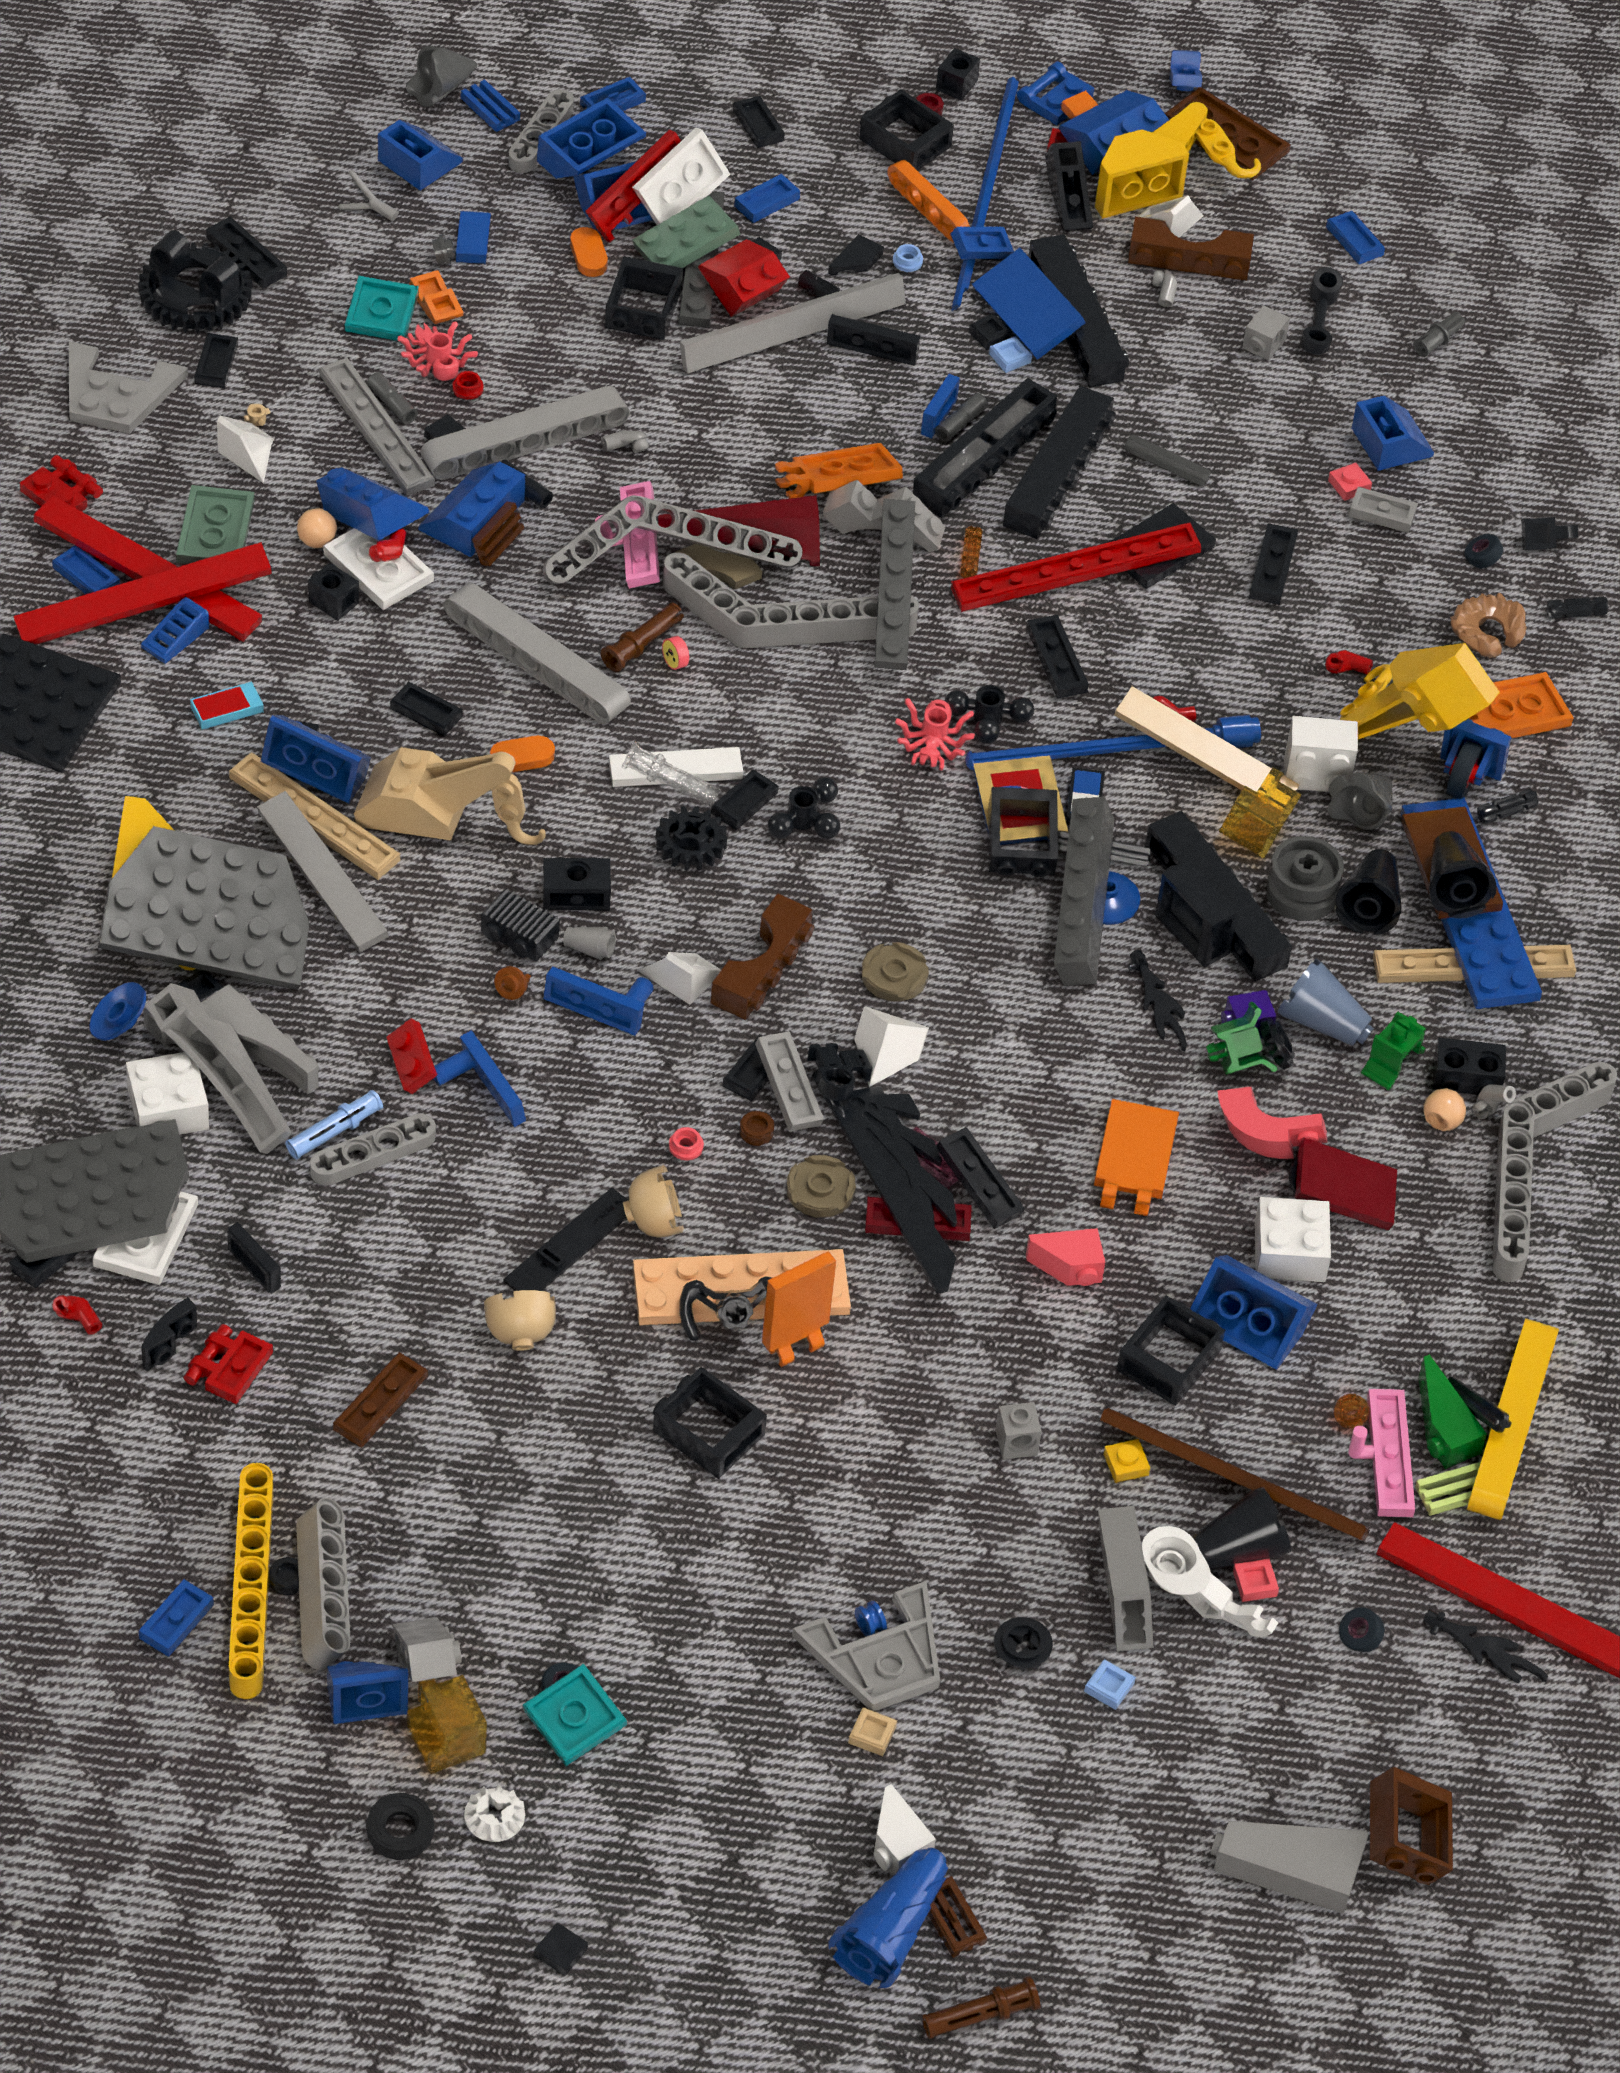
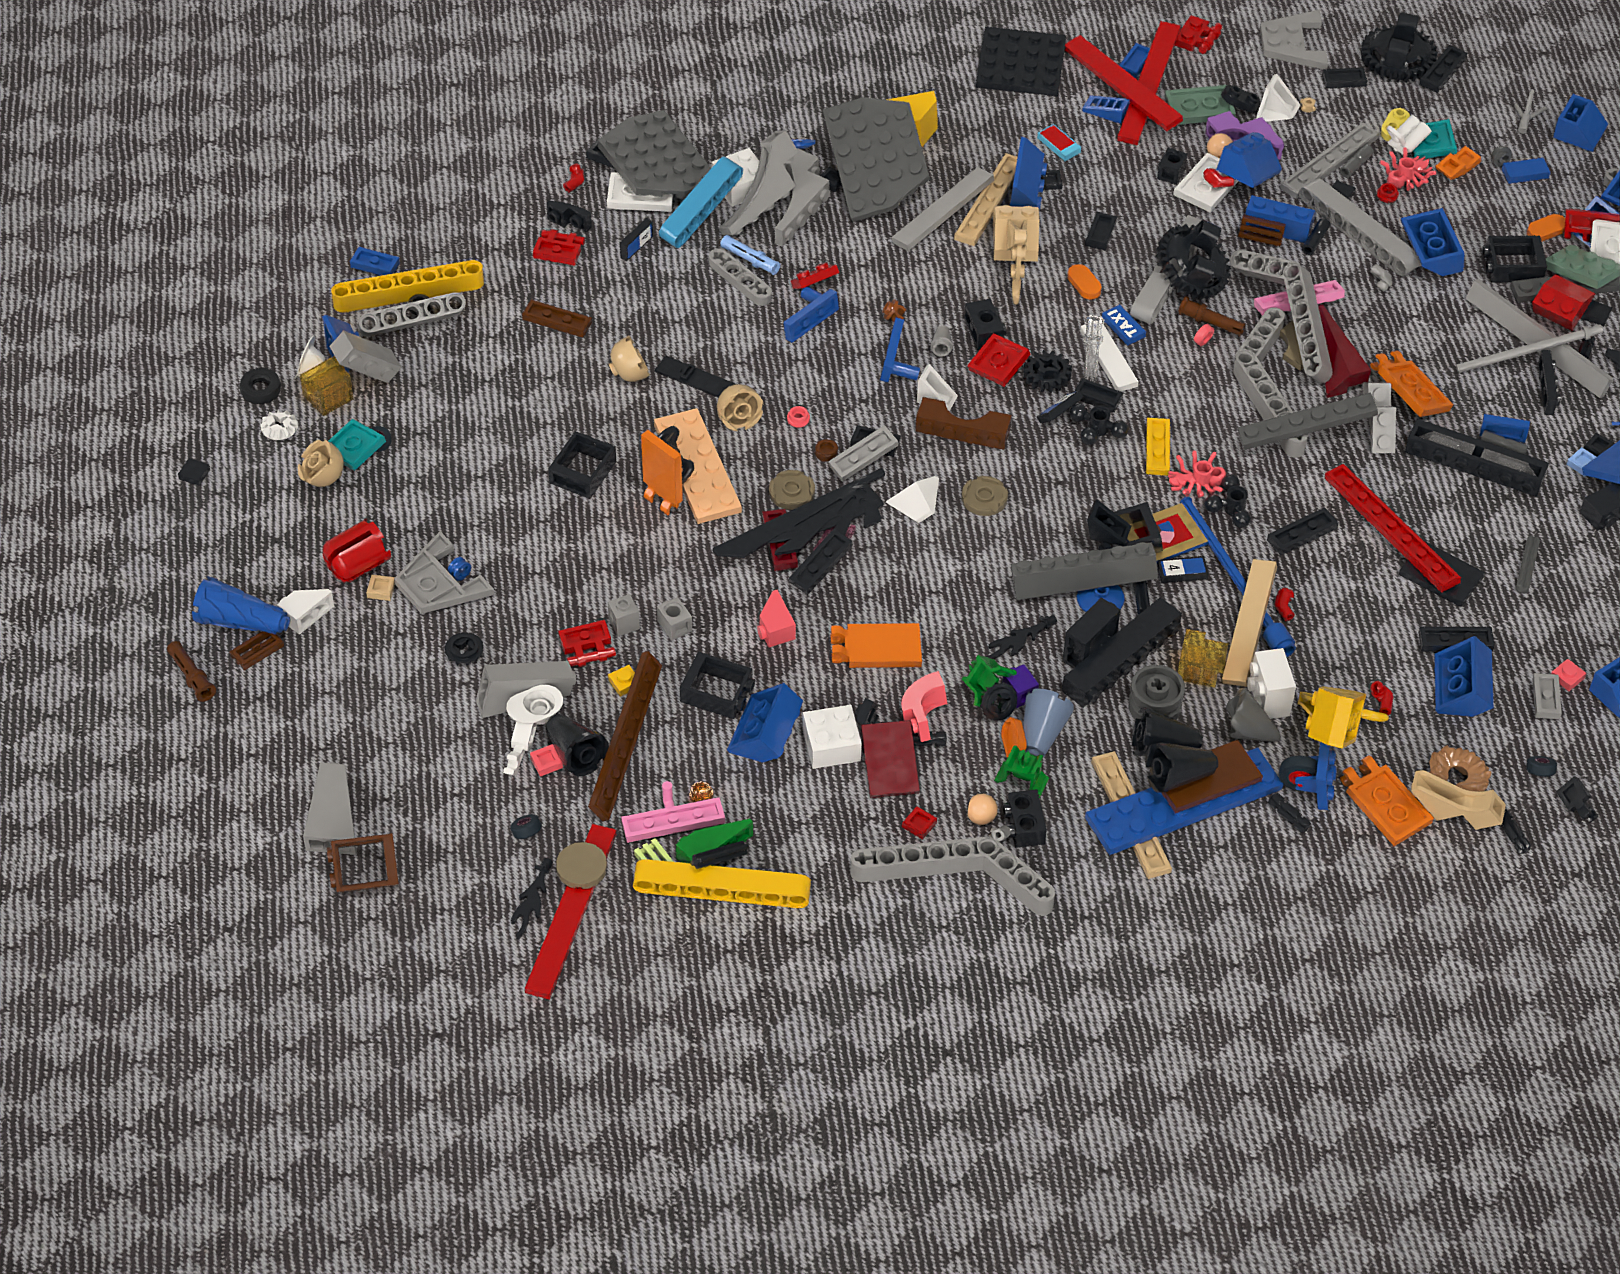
camera: 80 degrees right, 0 degrees up
black brick [481,888,560,962] -> none
black piece [807,1043,873,1101] -> none
clear orange axle [960,526,983,578] -> none
black brick [1003,385,1116,539] -> none
light blue tile [1084,1659,1136,1710] -> none
none -> white piece [294,336,326,381]
none -> tan cylinder [298,440,344,487]
none -> red cylinder [322,518,392,583]
none -> dark tan tile [556,842,607,889]
none -> red plate [558,620,616,667]
none -> light grey brick [657,597,692,641]
none -> dark azure beam [659,157,743,248]
none -> black plate [855,698,879,725]
none -> red tile [902,806,937,840]
none -> red plate [967,333,1031,387]
none -> orange tile [1001,717,1027,758]
none -> black tile [1037,390,1083,424]
none -> black slope [1087,500,1132,545]
none -> blue tile [1101,305,1146,346]
none -> yellow tile [1146,418,1170,476]
none -> black piece [1156,219,1231,300]
none -> medium lavender arch [1205,111,1284,160]
none -> black plate [1221,85,1261,113]
none -> light yellow plate [1381,108,1410,141]
none -> white piece [1386,115,1432,155]
none -> blue slope [1401,208,1465,276]
none -> tan arch [1411,770,1506,830]
none -> blue slope [1435,636,1494,717]
none -> light grey bar [1456,324,1603,373]

